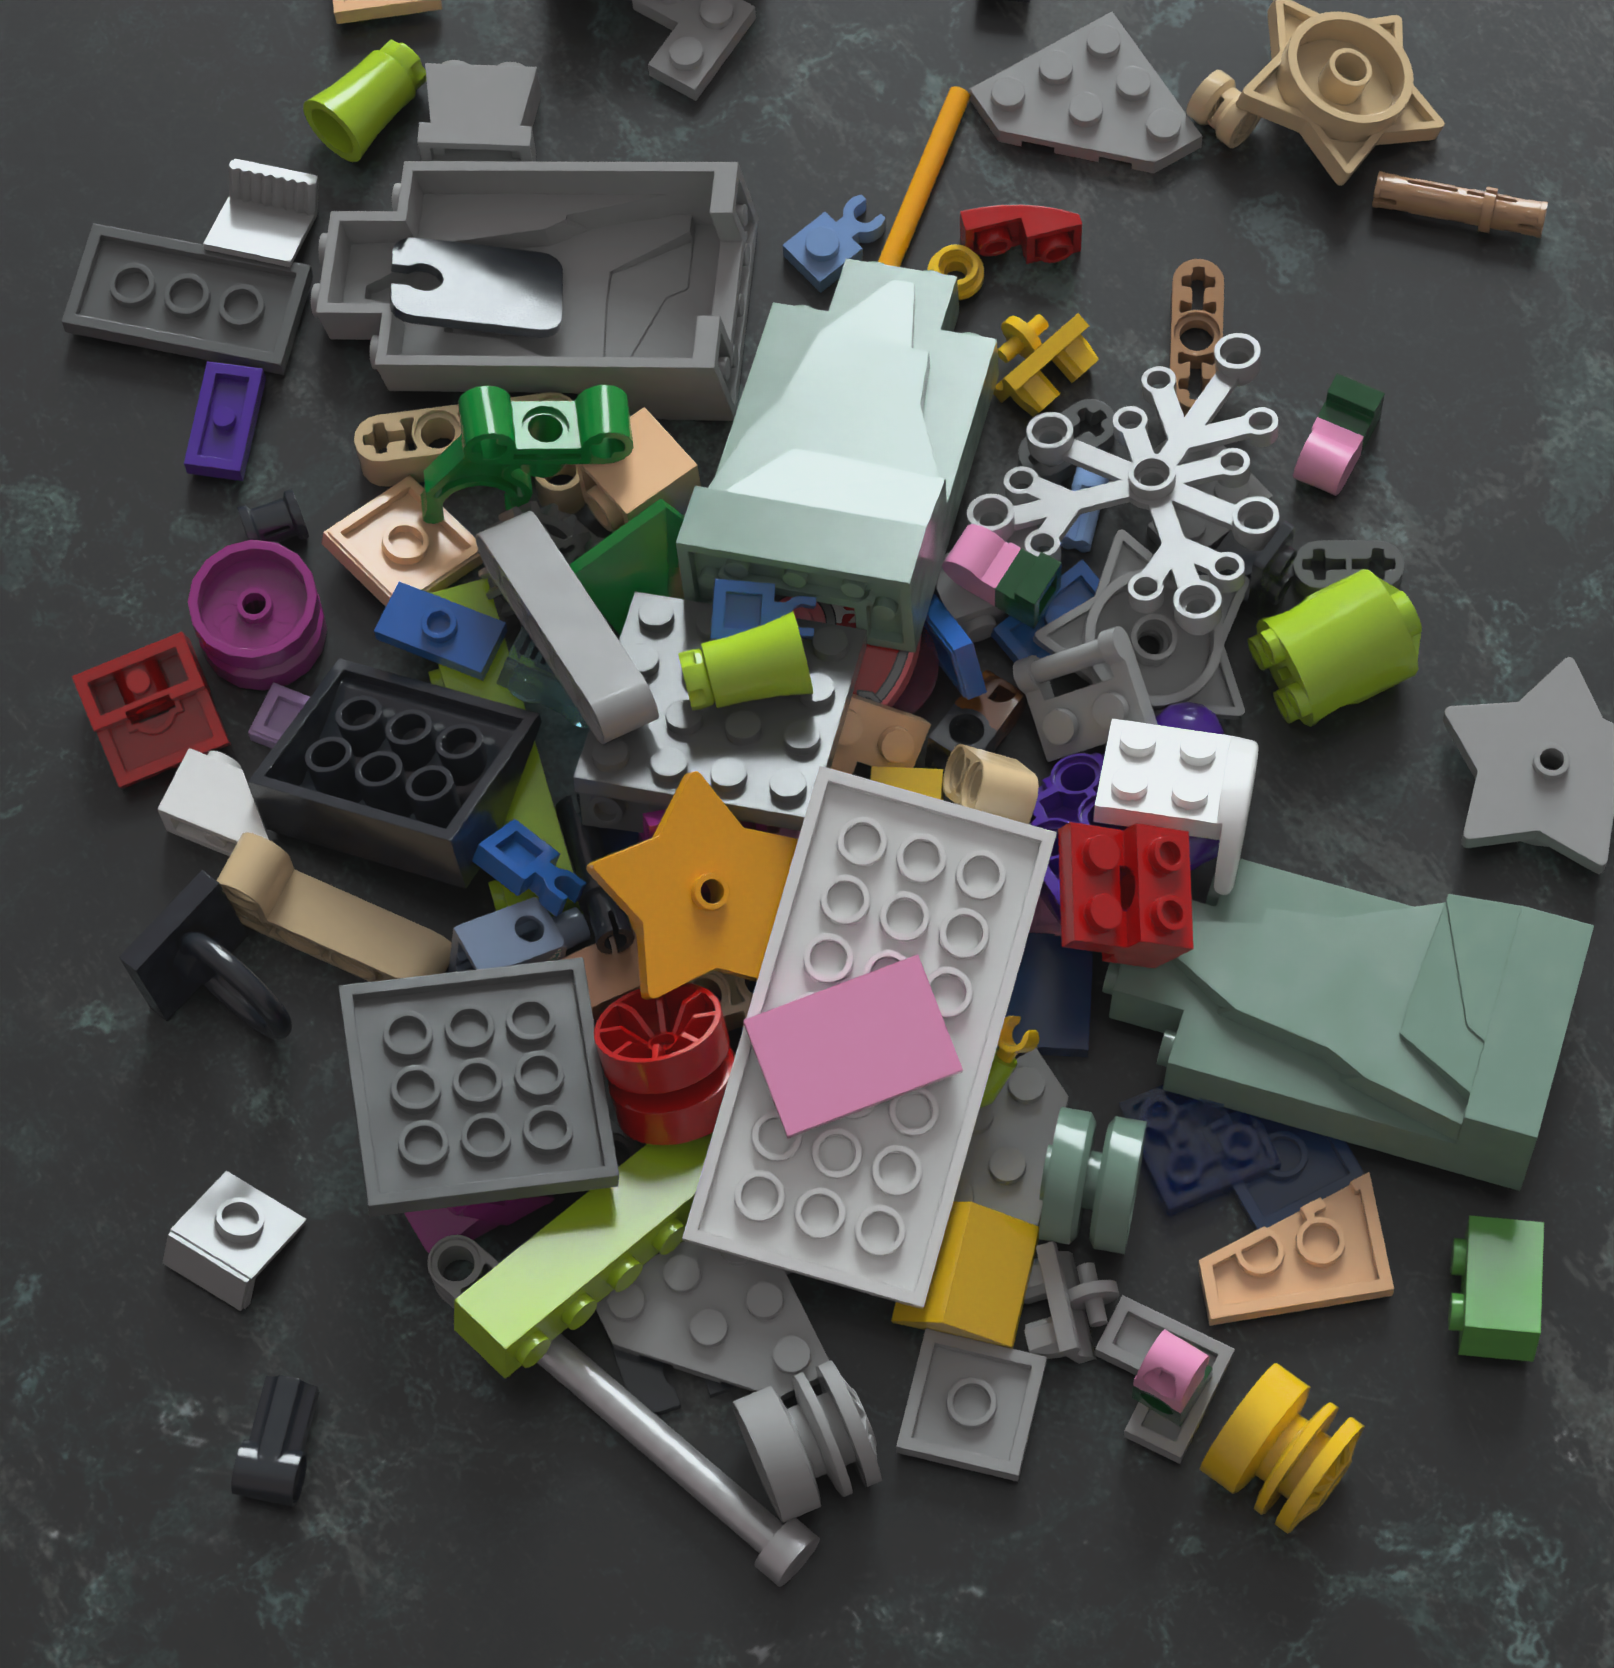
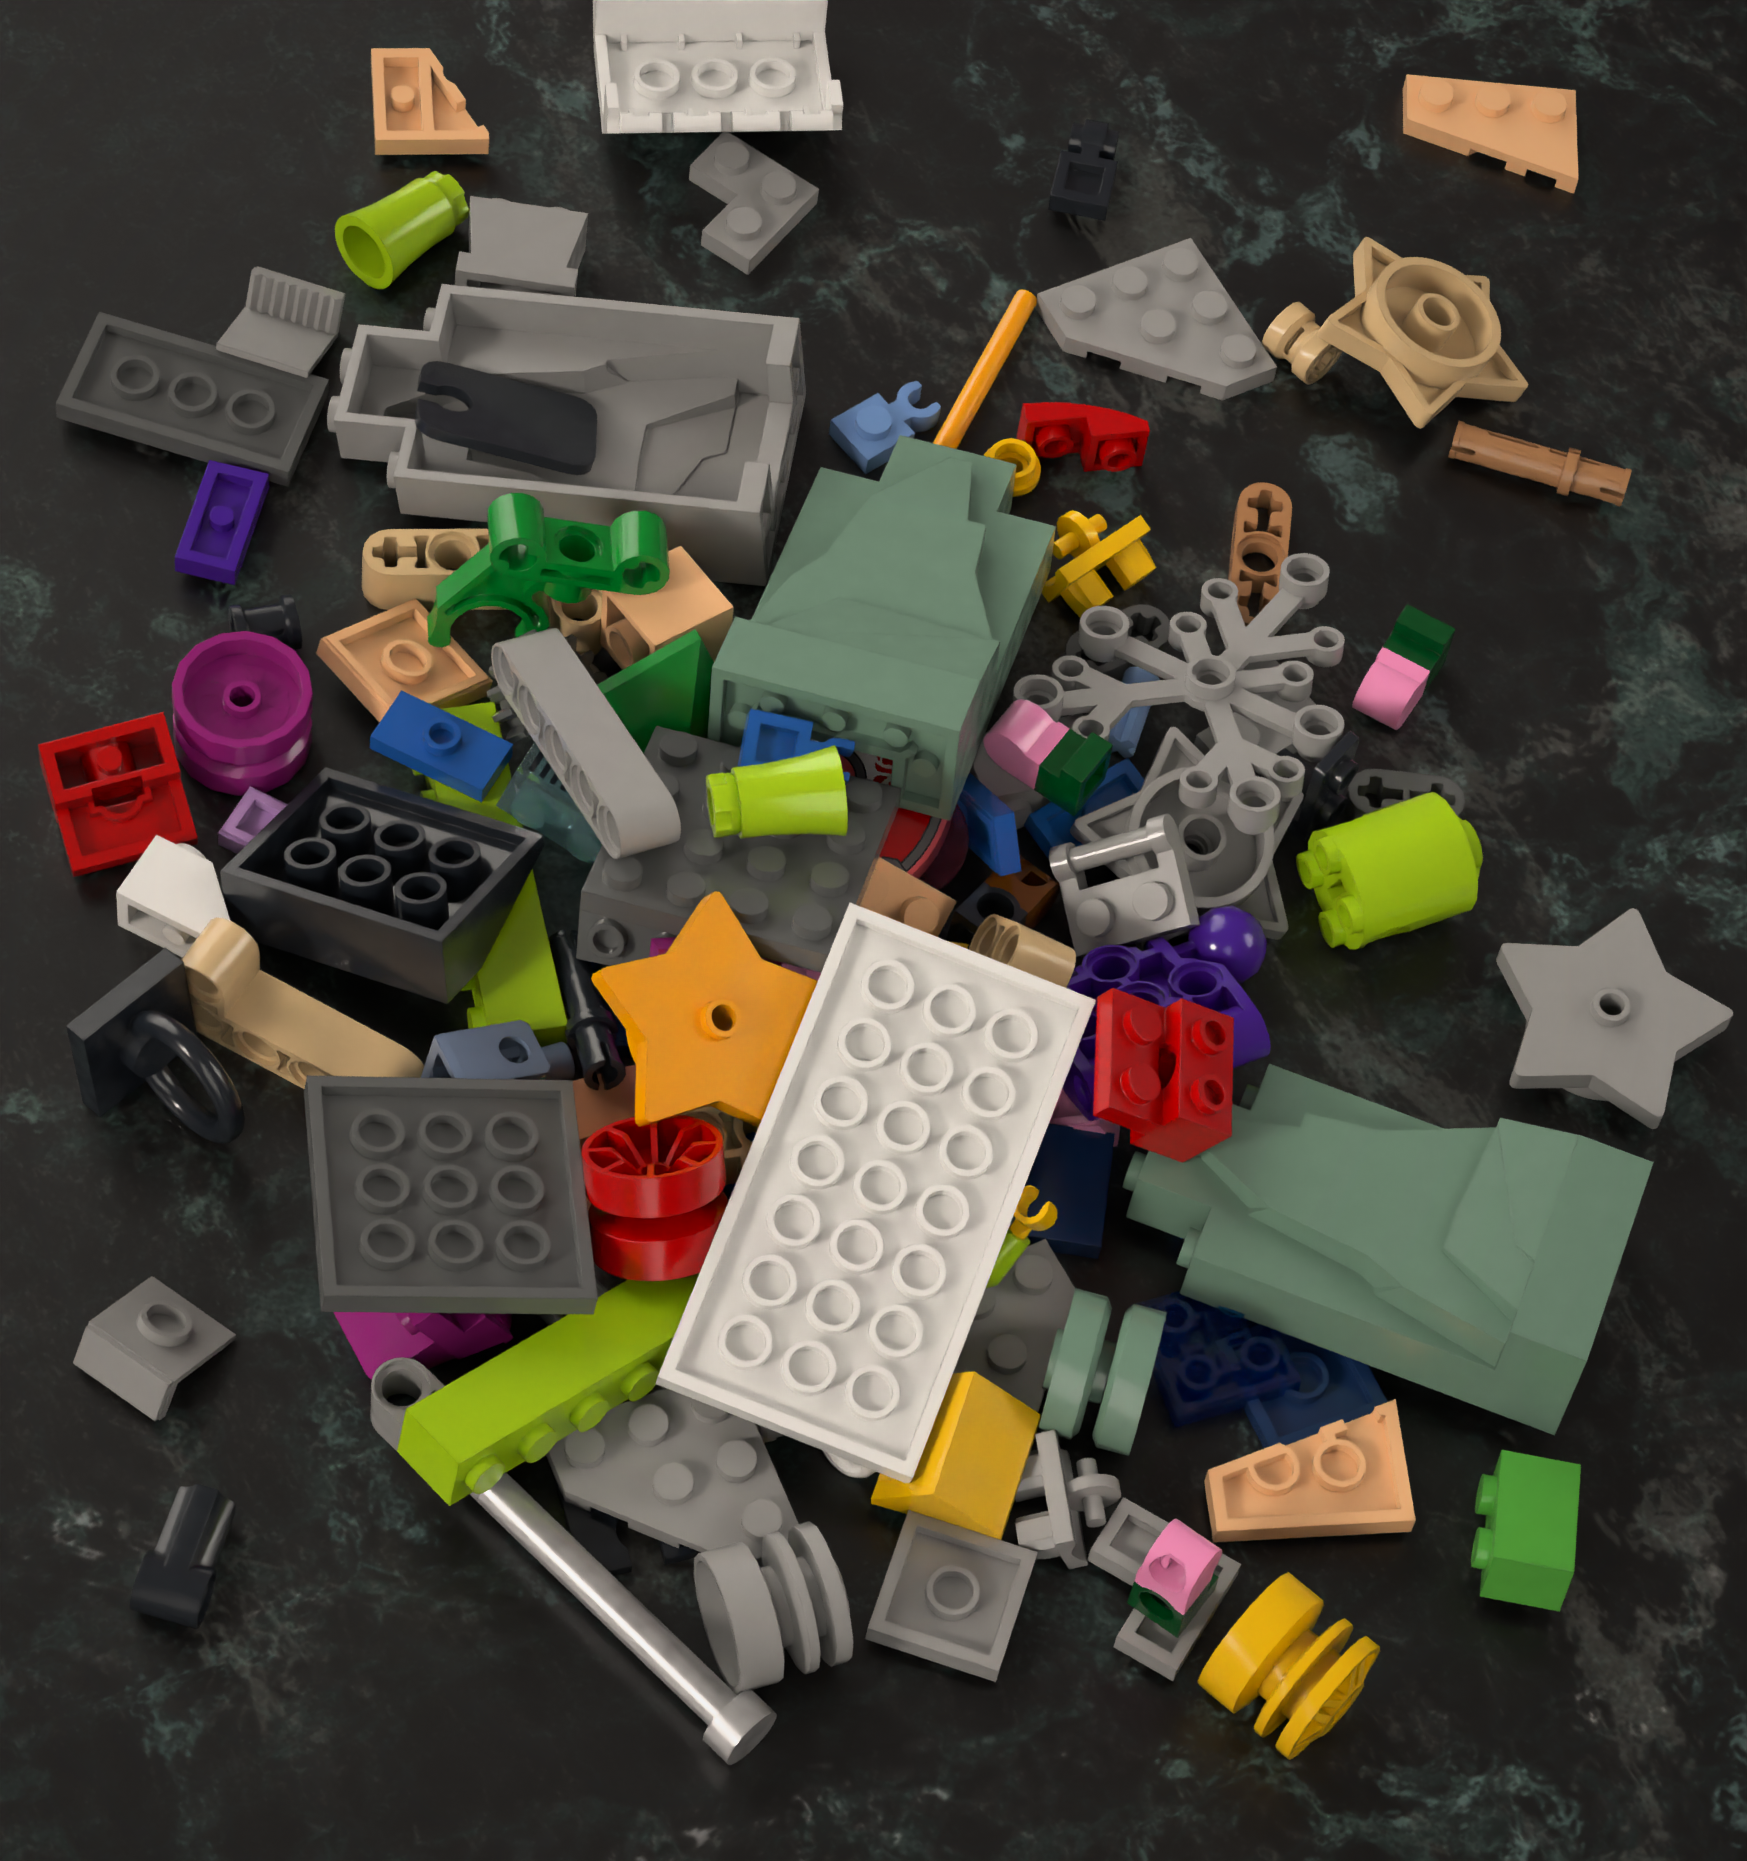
camera: 10 degrees left, 10 degrees down
blue plate [472,819,586,917] -> none
bright pink tile [743,954,963,1139] -> none
white piece [1093,719,1259,895] -> none

